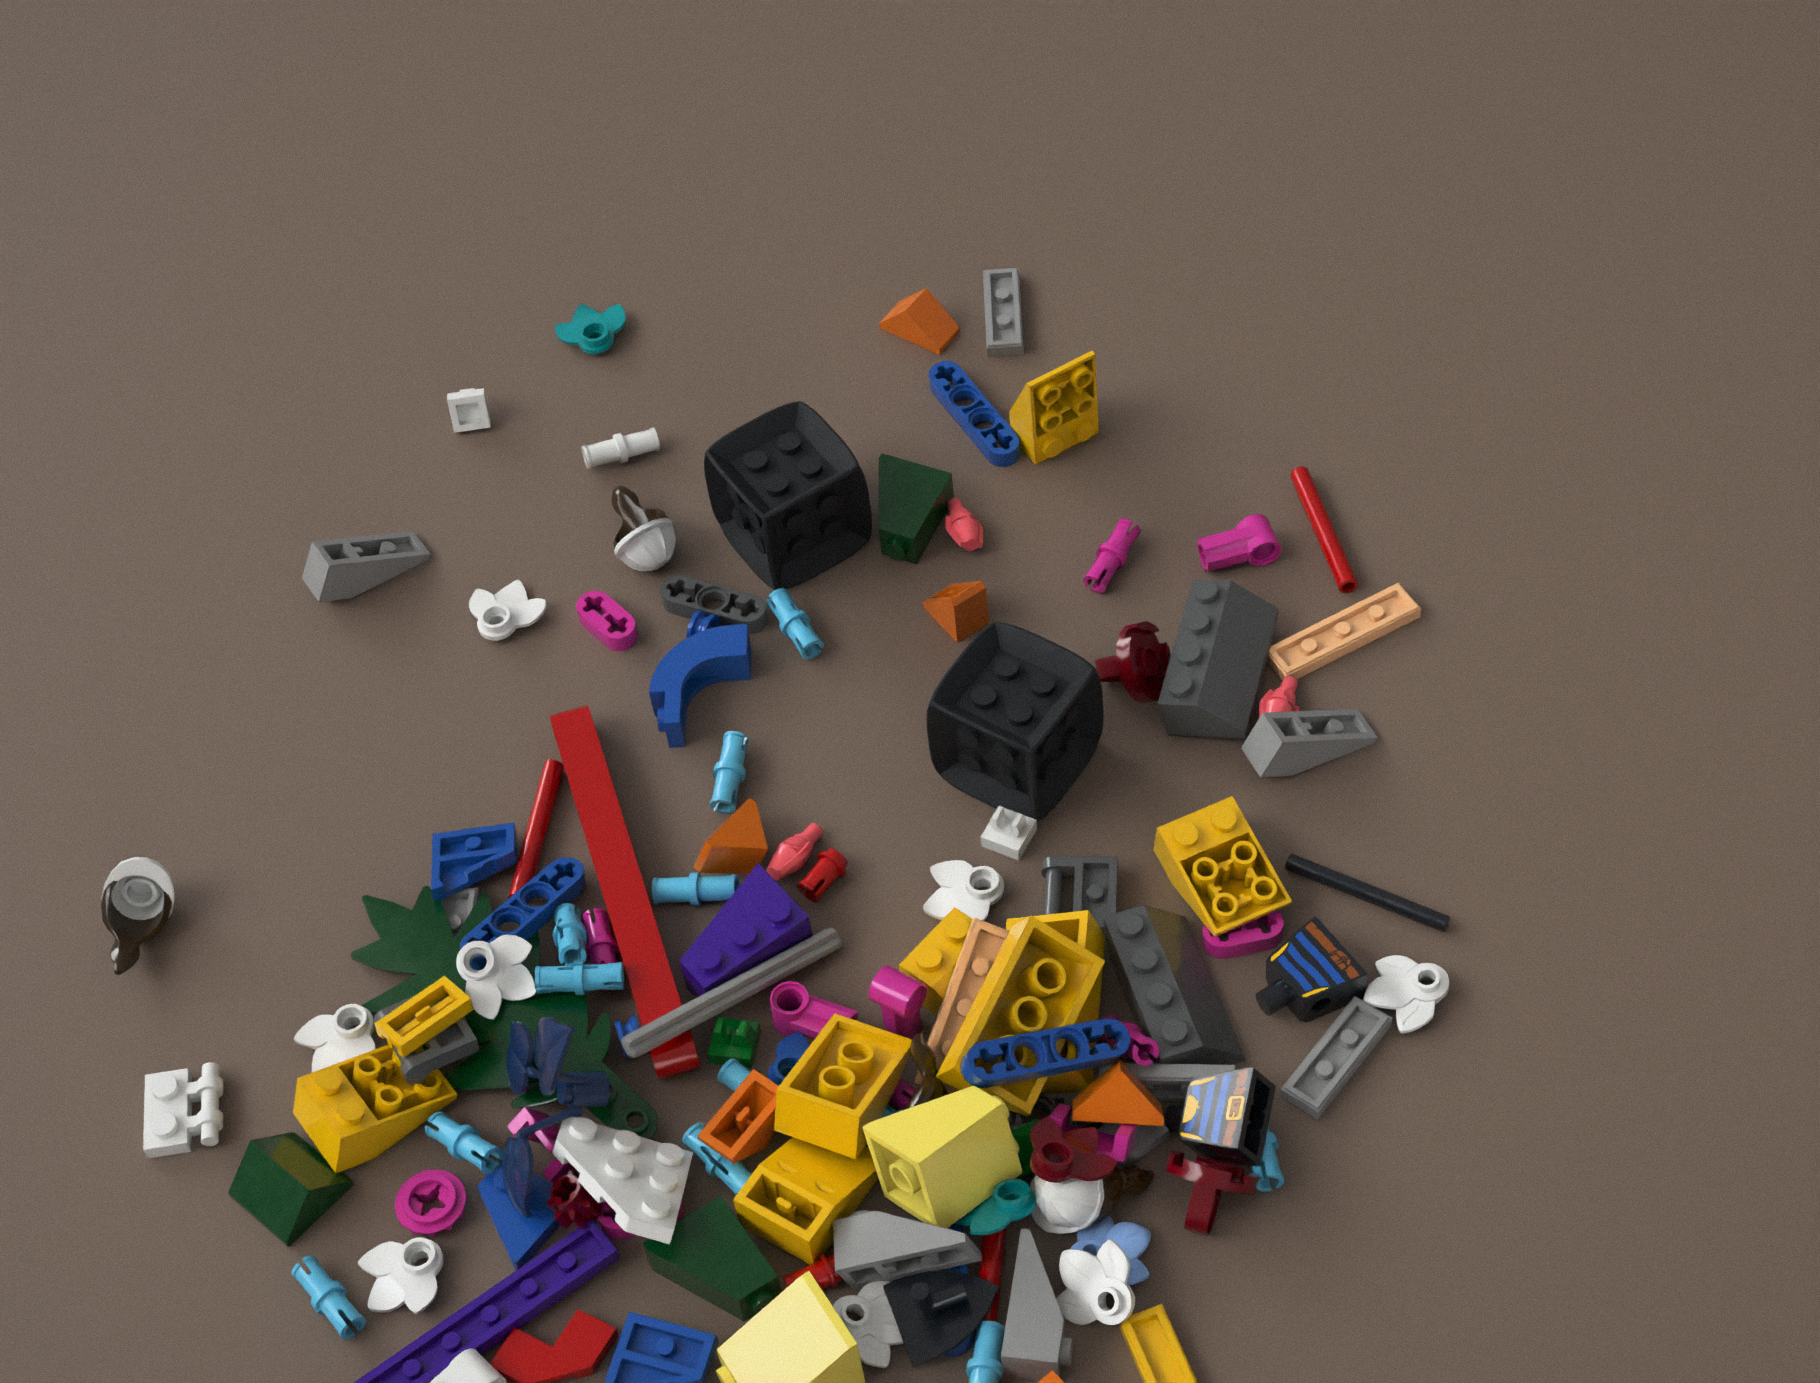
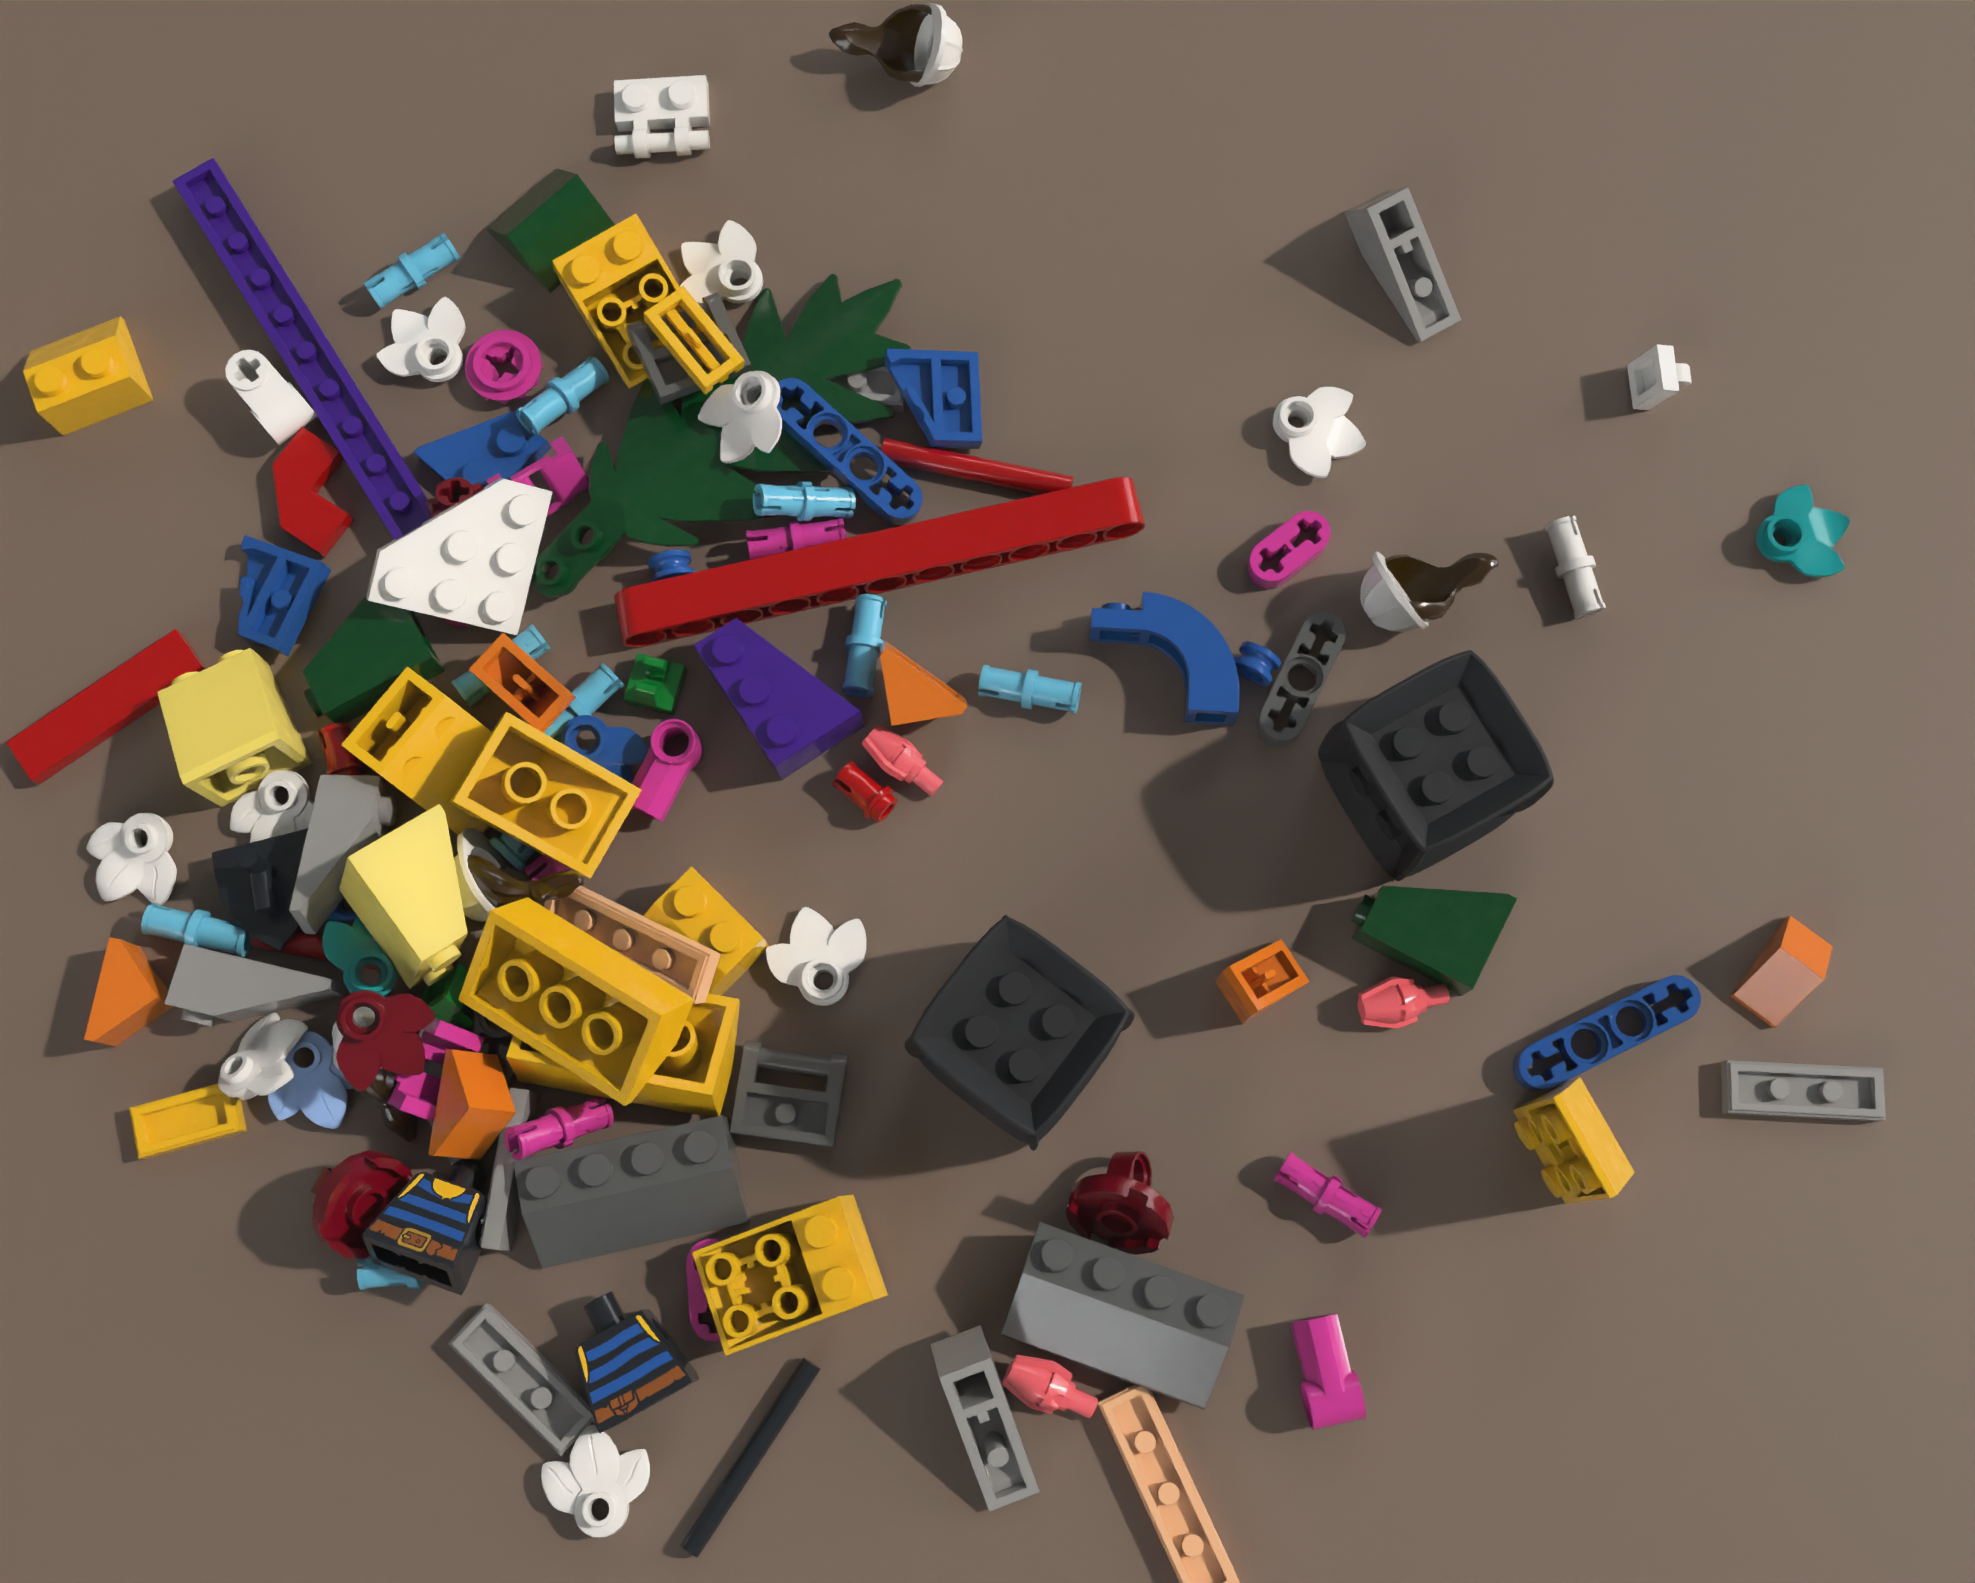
camera: 90 degrees right, 25 degrees up
dark blue plant [503,1017,610,1218] -> none
medium azure pin [535,961,625,995] -> none
light grey axle [621,928,842,1058] -> none
medium azure pin [766,588,824,660] -> none
dark pink piece [868,965,927,1039] -> none
blue beam [961,1018,1131,1088] -> none
white tile [981,806,1037,861] -> none
red piece [1290,466,1358,593] -> none

